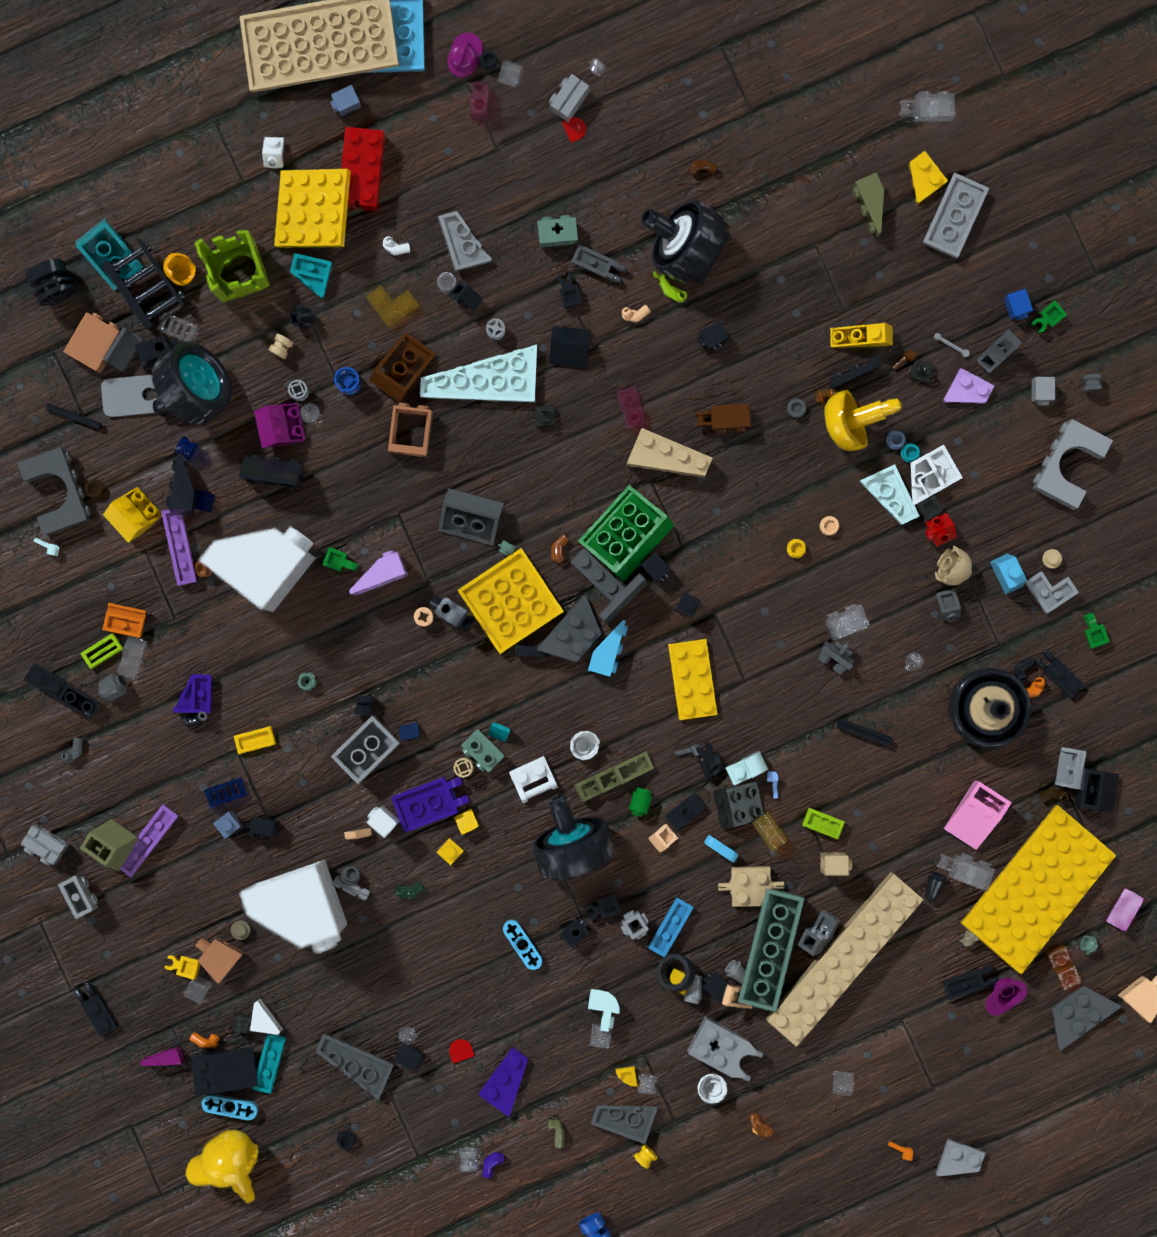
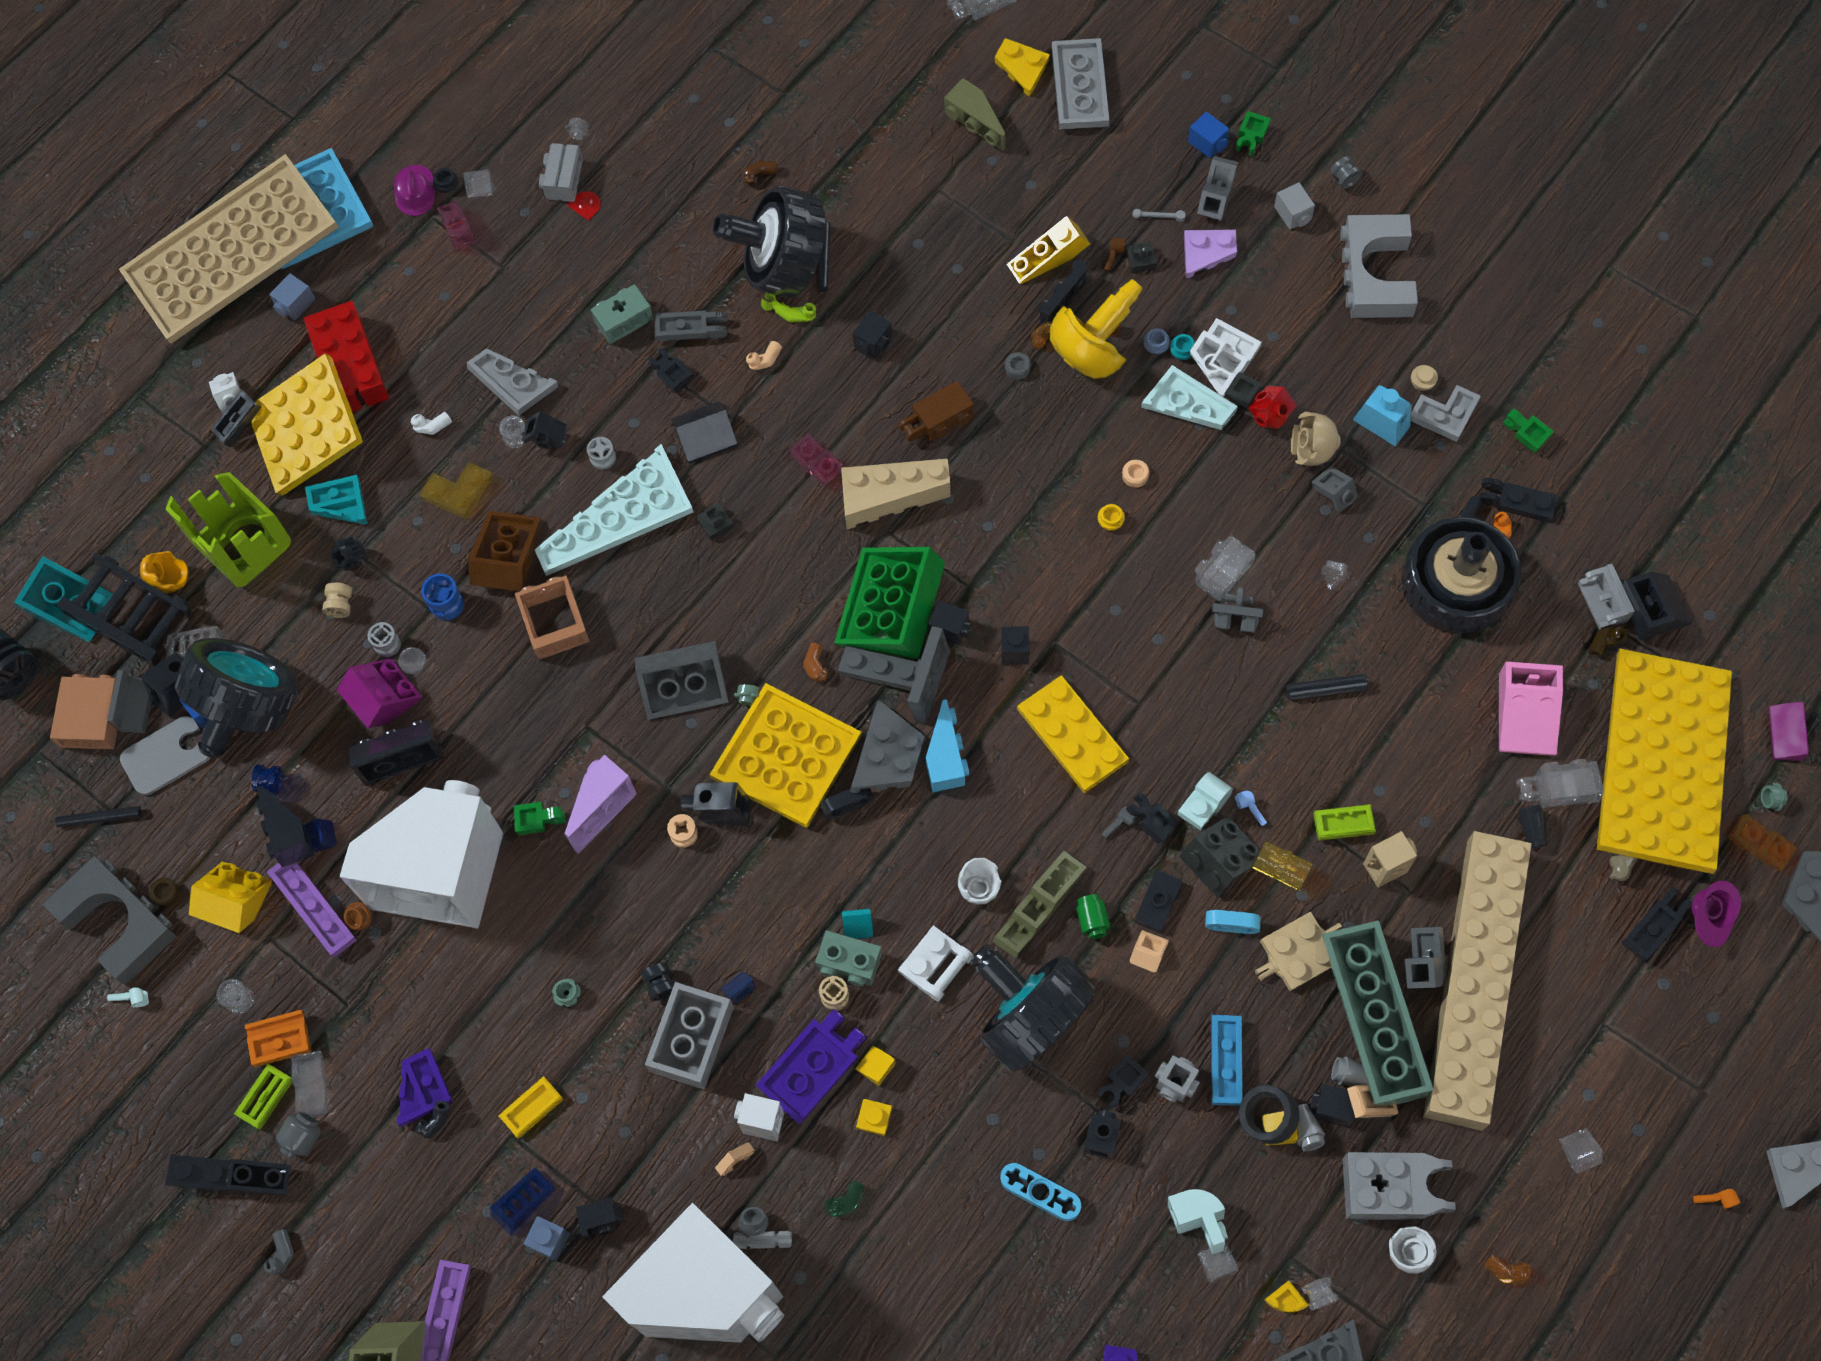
camera: 25 degrees left, 20 degrees down
none -> black tile [211,389,262,447]
none -> clear wheel [216,979,254,1014]

